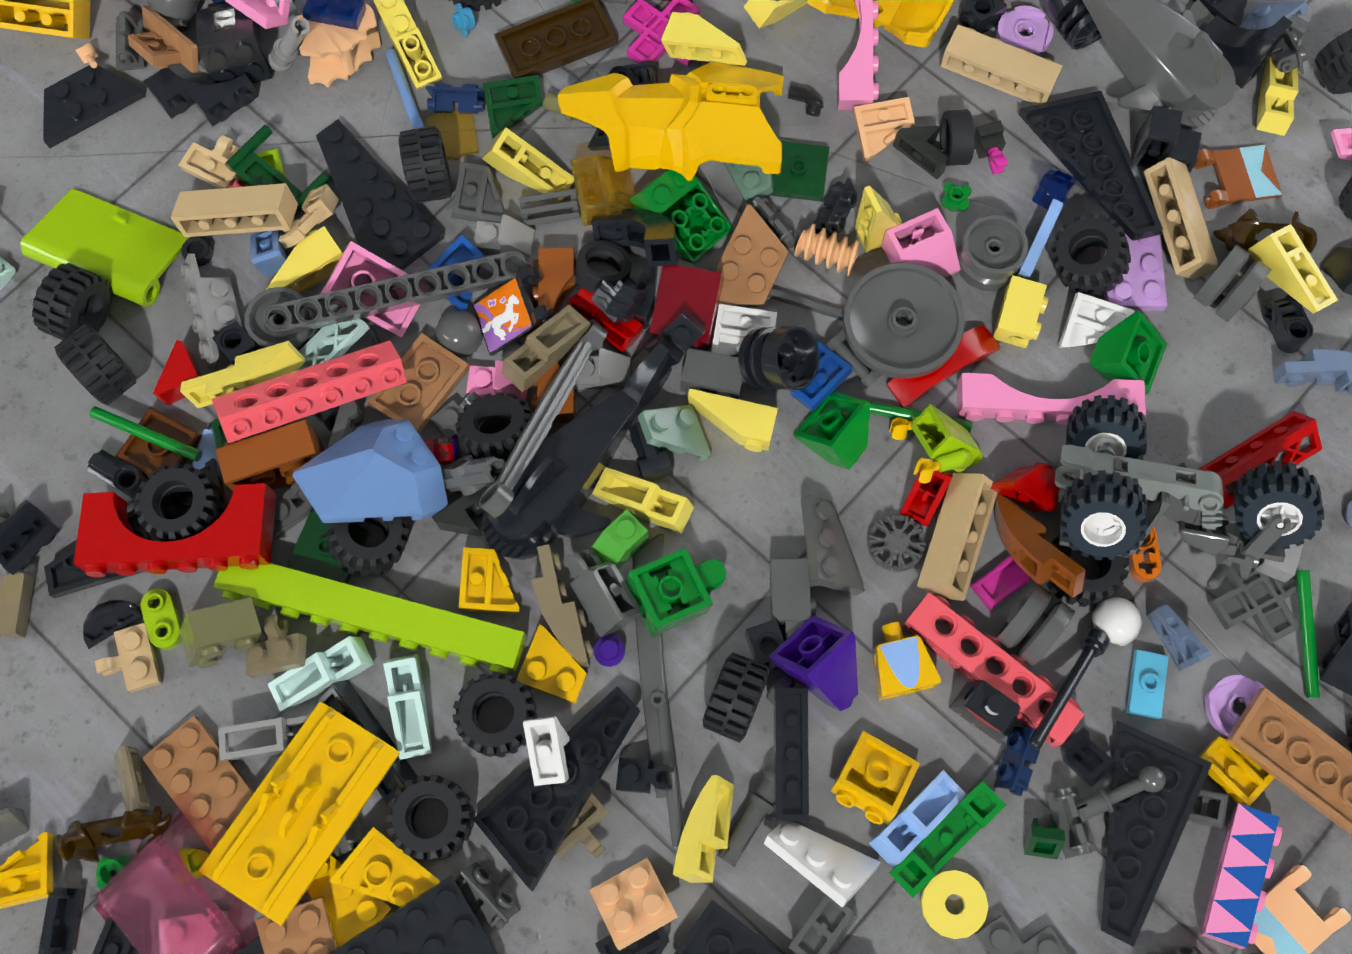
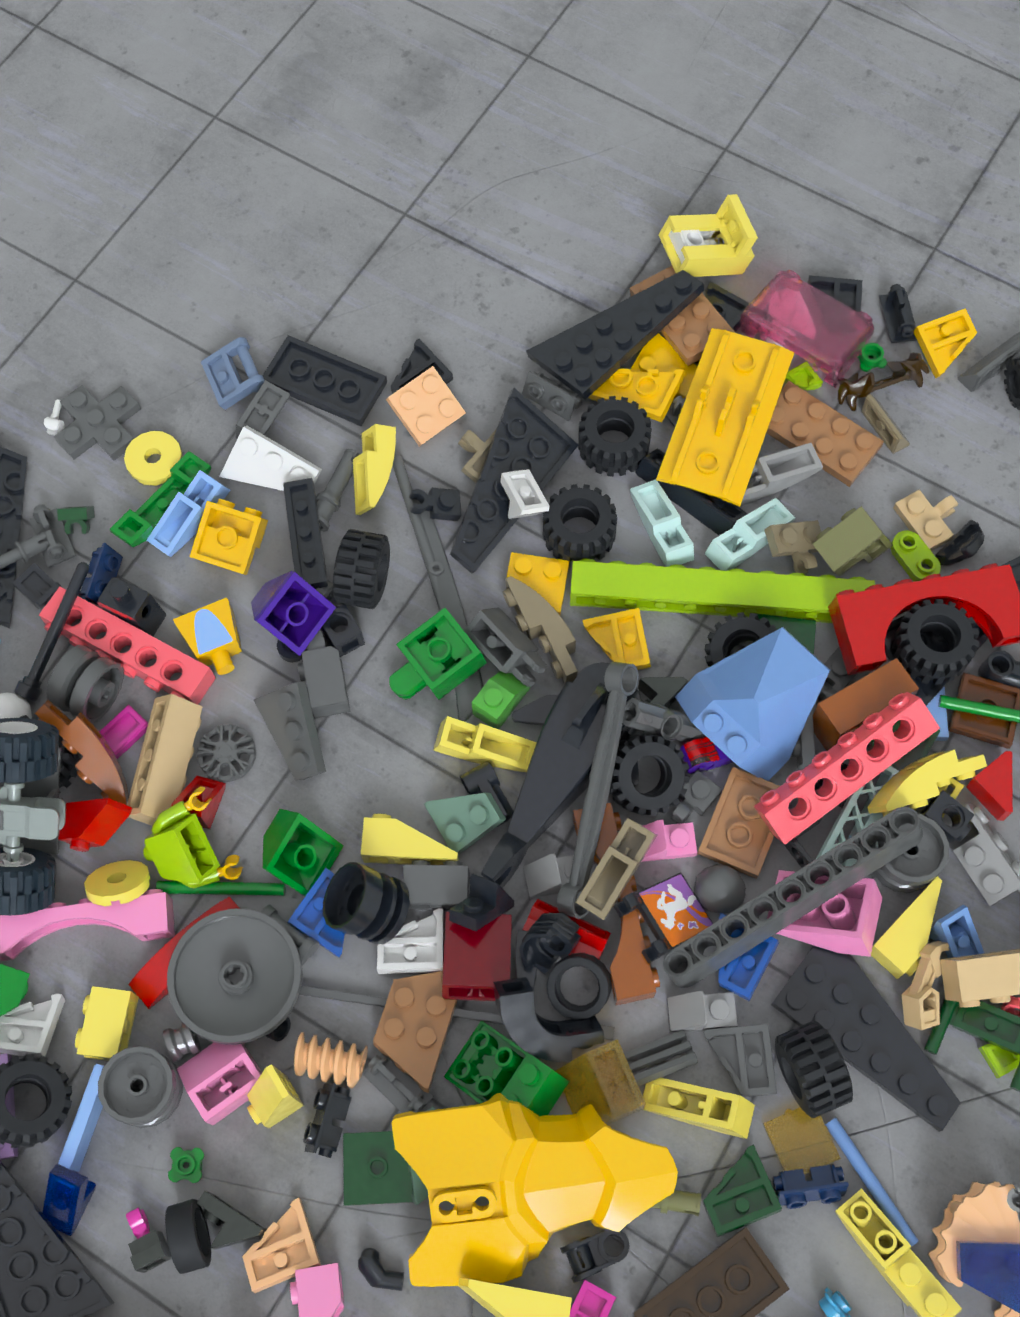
camera: 170 degrees right, 5 degrees down
dark purple plate [594,635,625,667] -> none
none -> light yellow tile [84,860,151,906]
none -> flat silver wheel [163,1023,201,1062]

